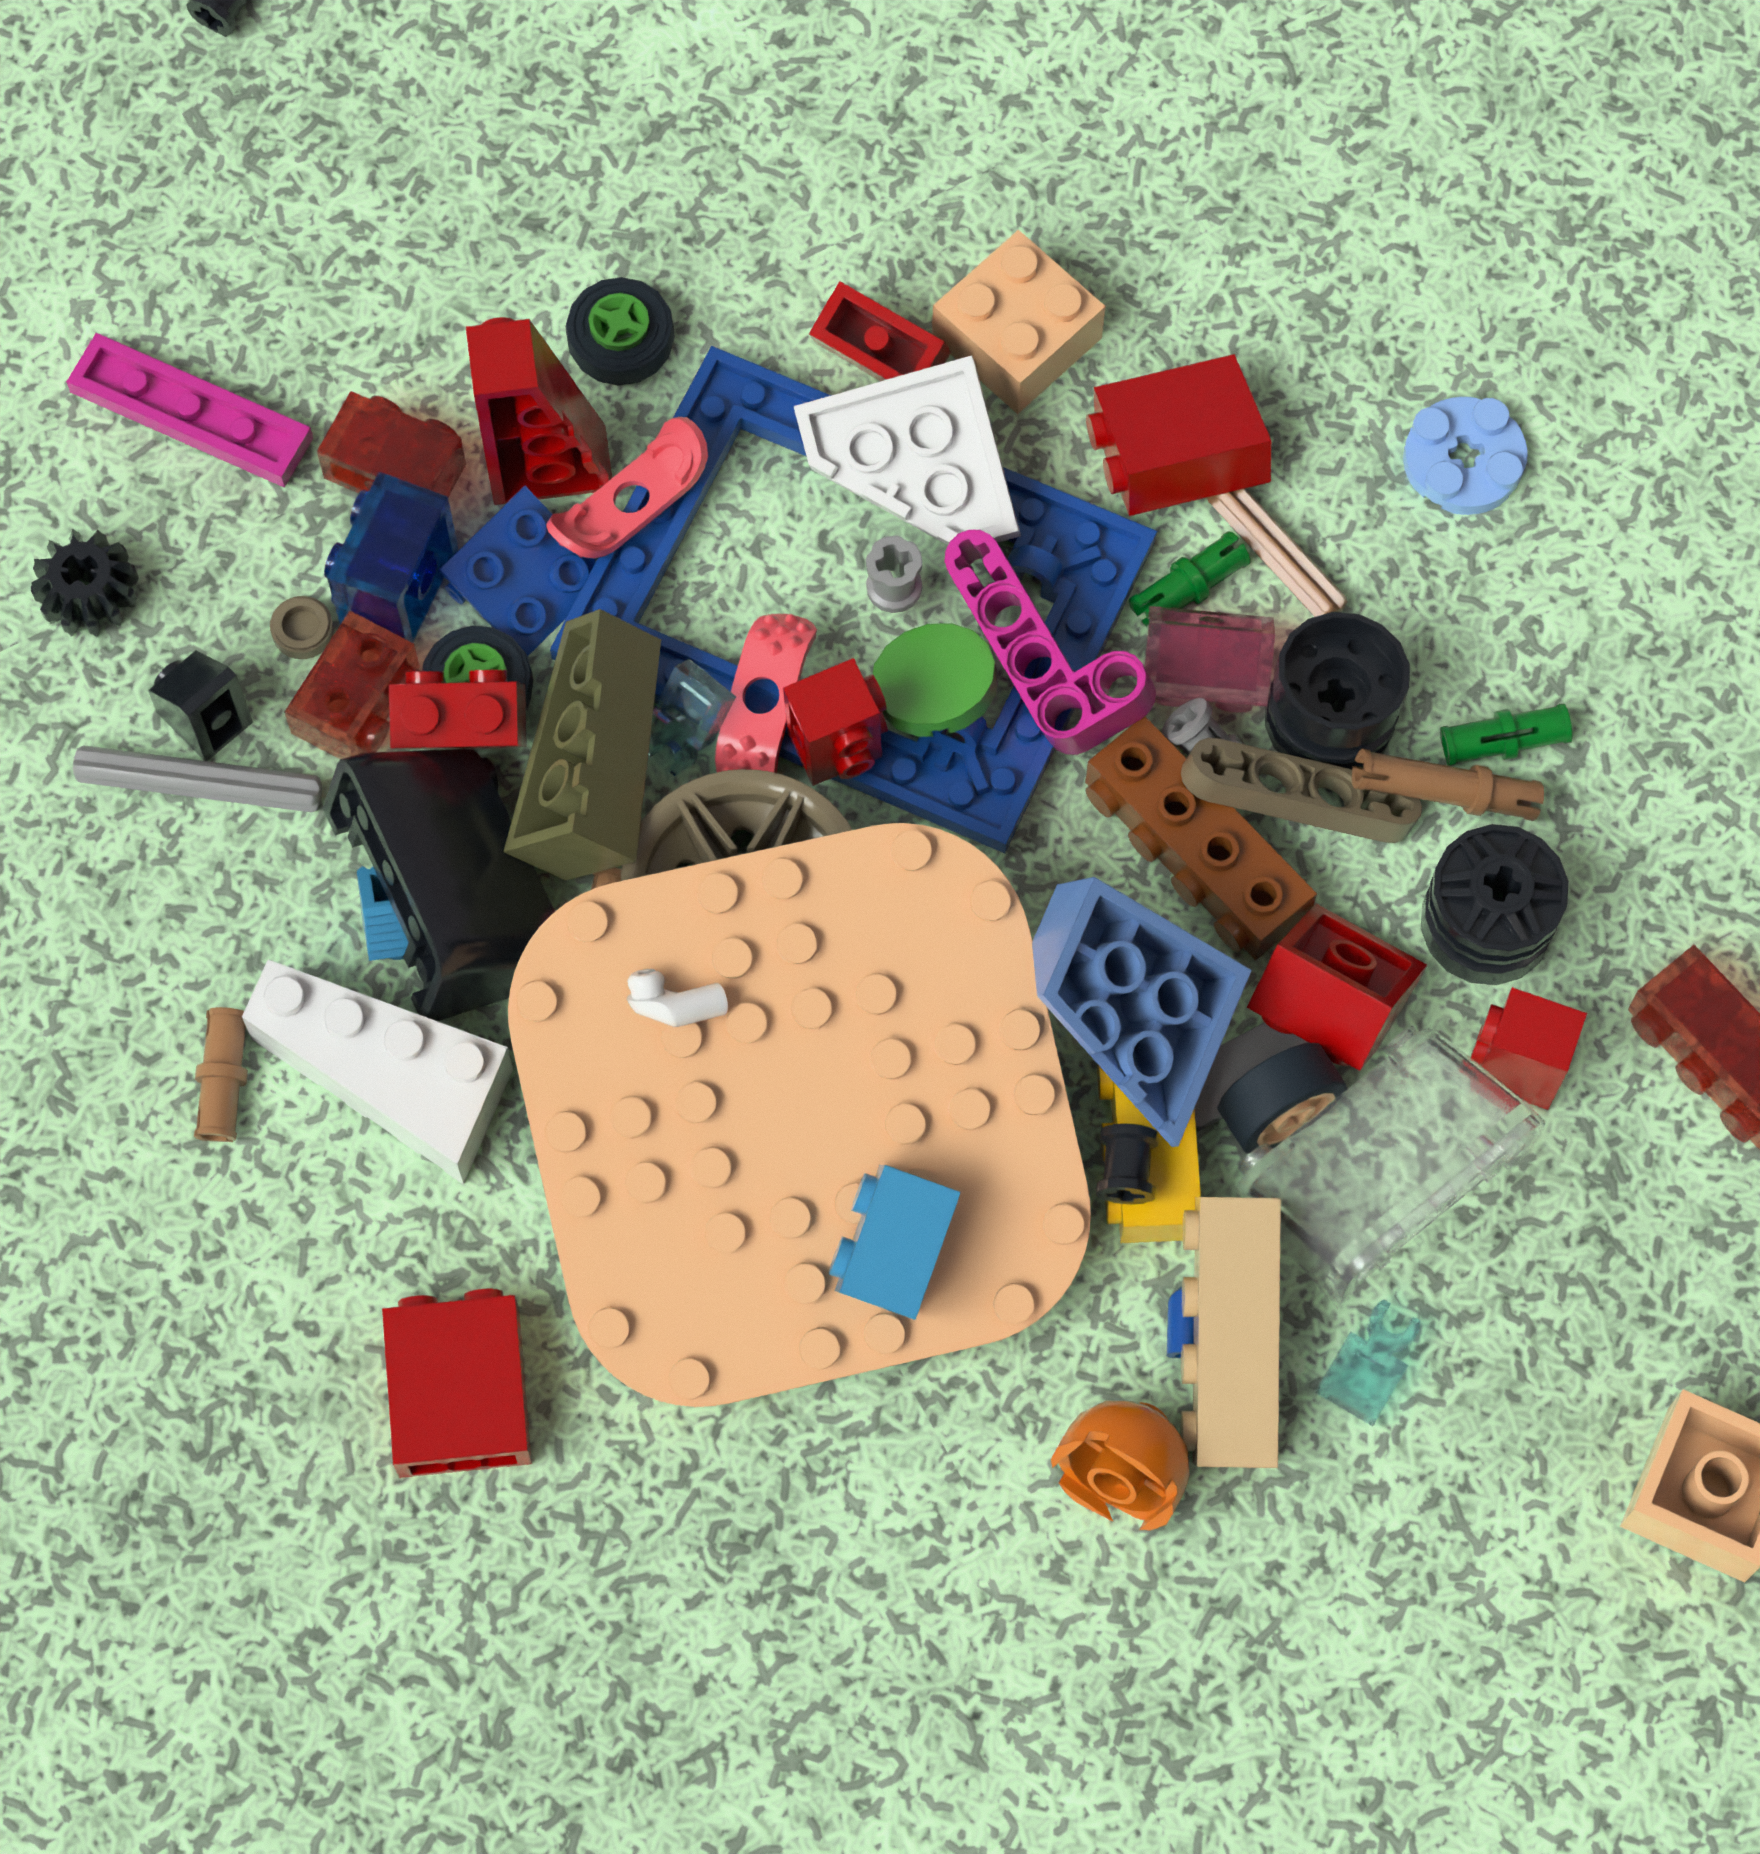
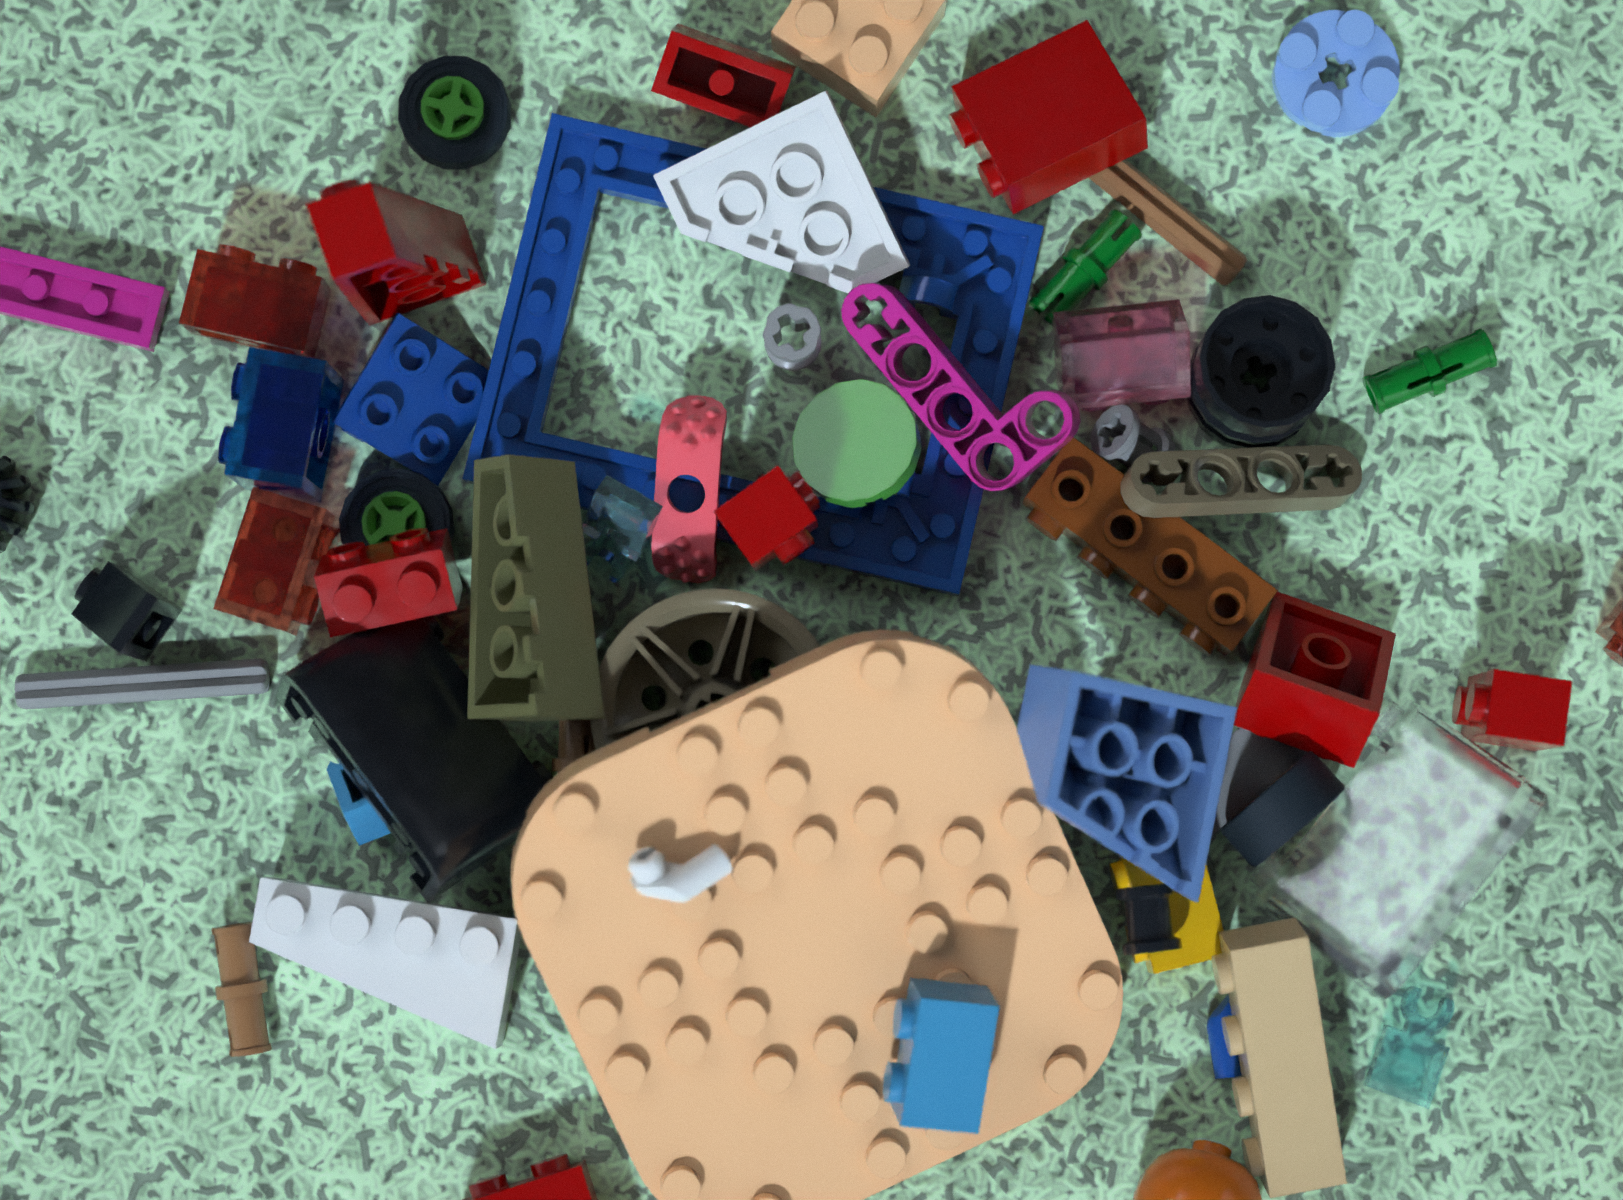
camera: 10 degrees left, 15 degrees up
dark tan tile [270,596,334,659] -> none
coral piece [546,417,708,559] -> none
medium nougat pin [1352,749,1544,821] -> none
black wheel [1421,824,1569,985] -> none

